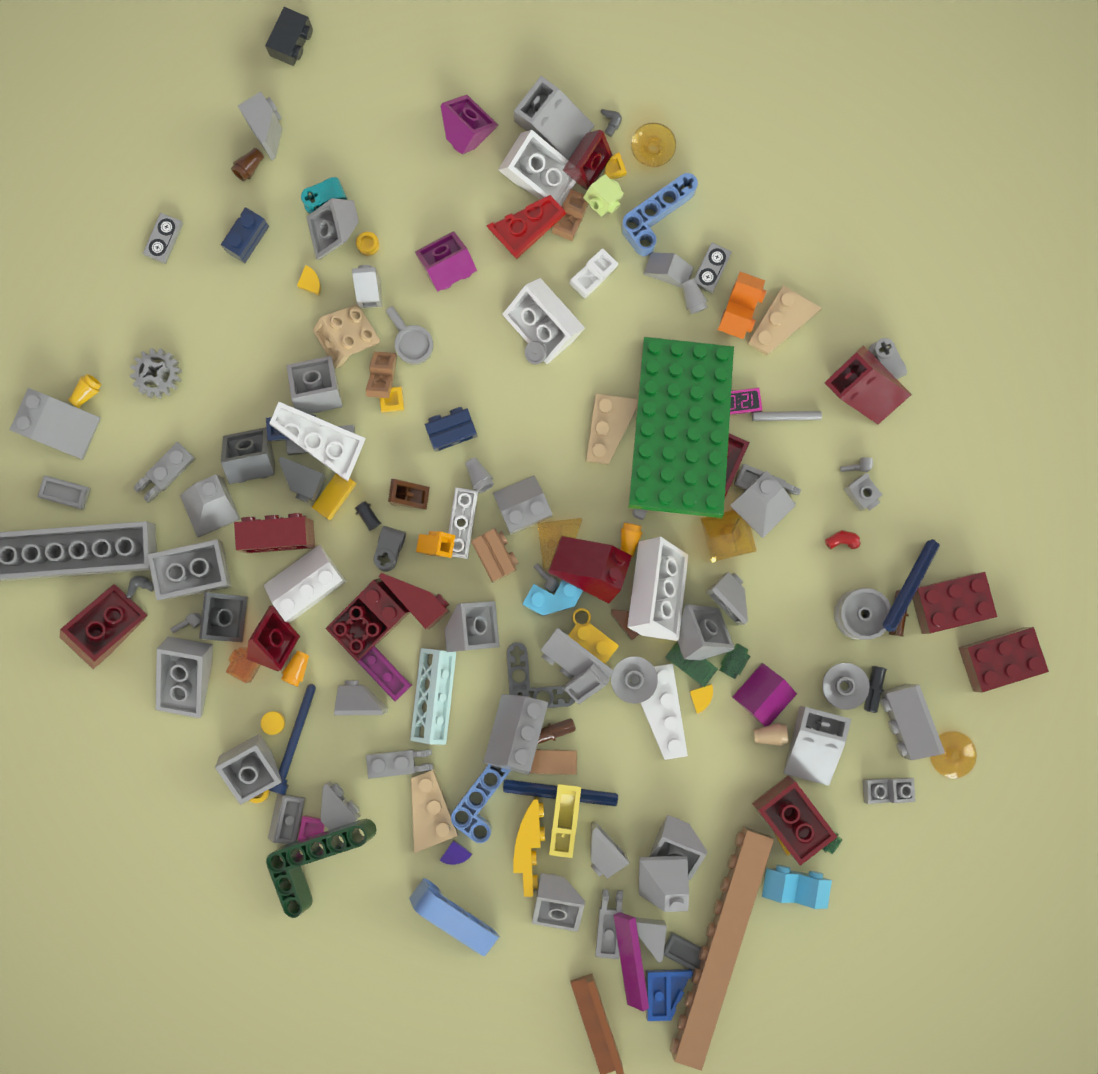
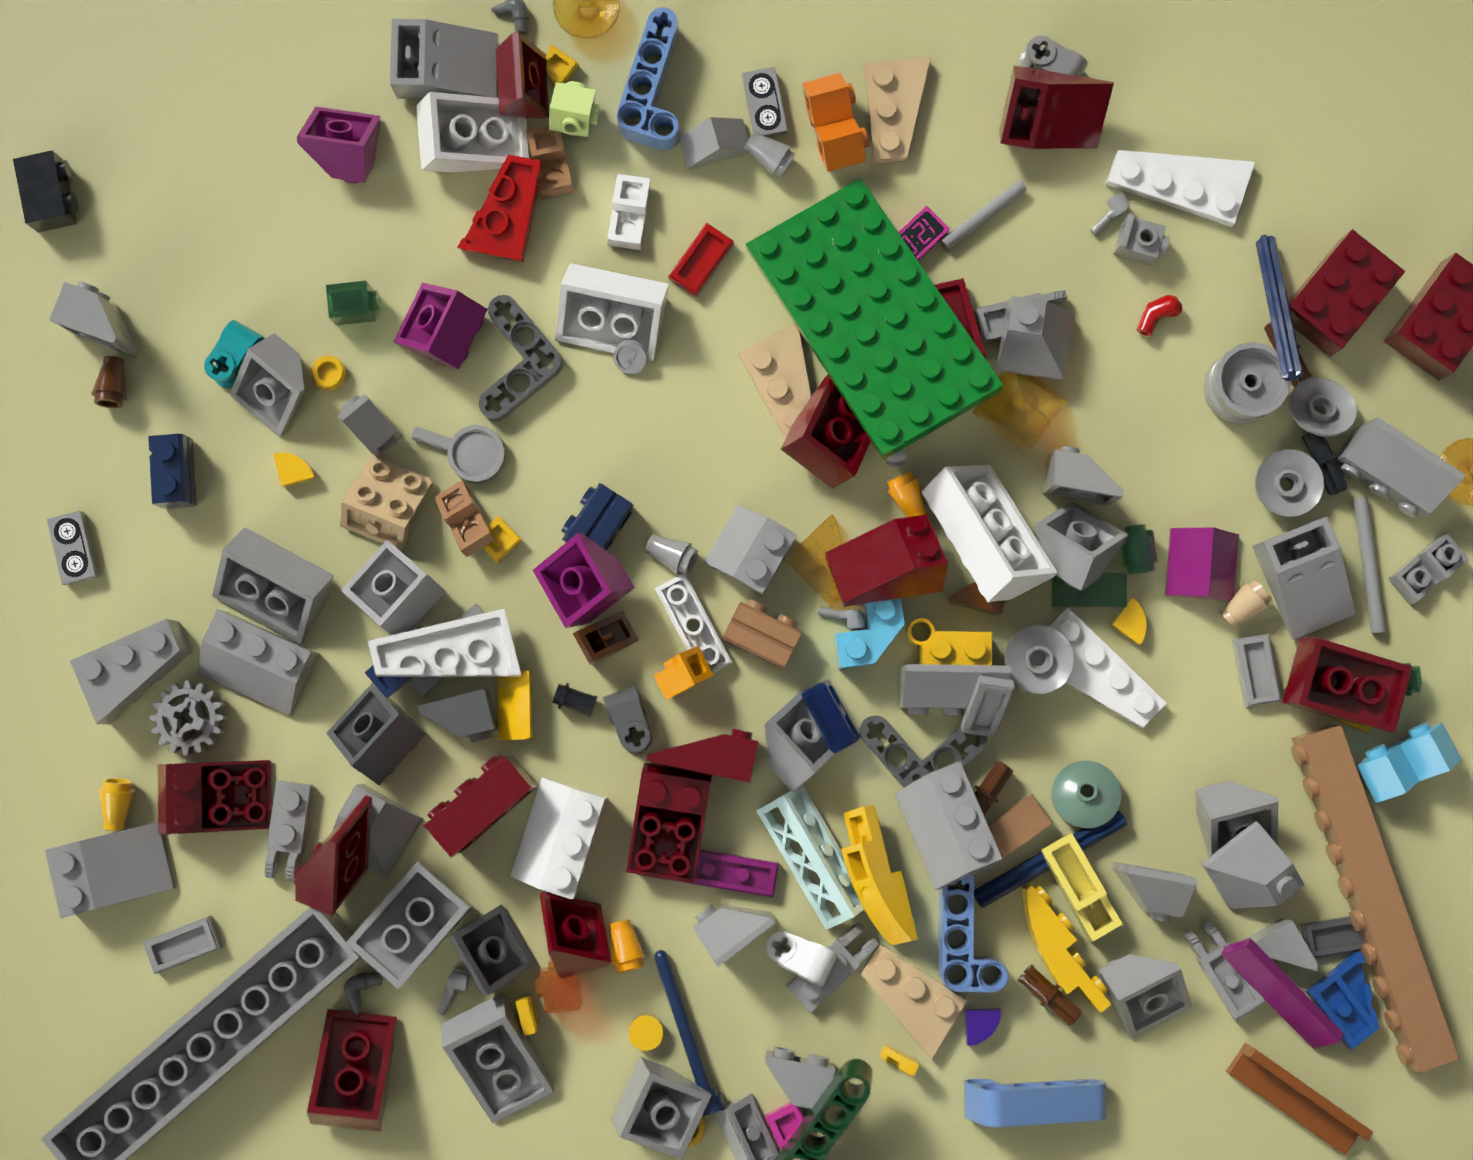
camera: 35 degrees left, 0 degrees up
none -> light grey wedge [70,619,191,725]
none -> dark red slope [157,760,272,835]
none -> light grey slope [197,609,320,716]
none -> light grey slope [212,527,334,644]
none -> dark red slope [293,795,372,916]
none -> clear green brick [326,280,380,326]
none -> dark grey beam [479,295,562,421]
none -> yellow tile [516,994,540,1036]
none -> magenta slope [533,533,635,628]
none -> red tile [668,222,734,297]
none -> white piece [766,931,838,987]
none -> dark red slope [780,374,871,488]
none -> clear blue slope [801,679,860,753]
none -> yellow slope [841,805,918,946]
none -> yellow tile [880,1044,919,1076]
none -> reddish brown axle [1017,964,1082,1026]
none -> sand green dish [1052,761,1121,829]
none -> white wing [1105,150,1255,227]
none -> light grey tile [1232,634,1281,707]
none -> light grey dish [1288,378,1357,437]
none -> light grey bar [1353,497,1386,633]

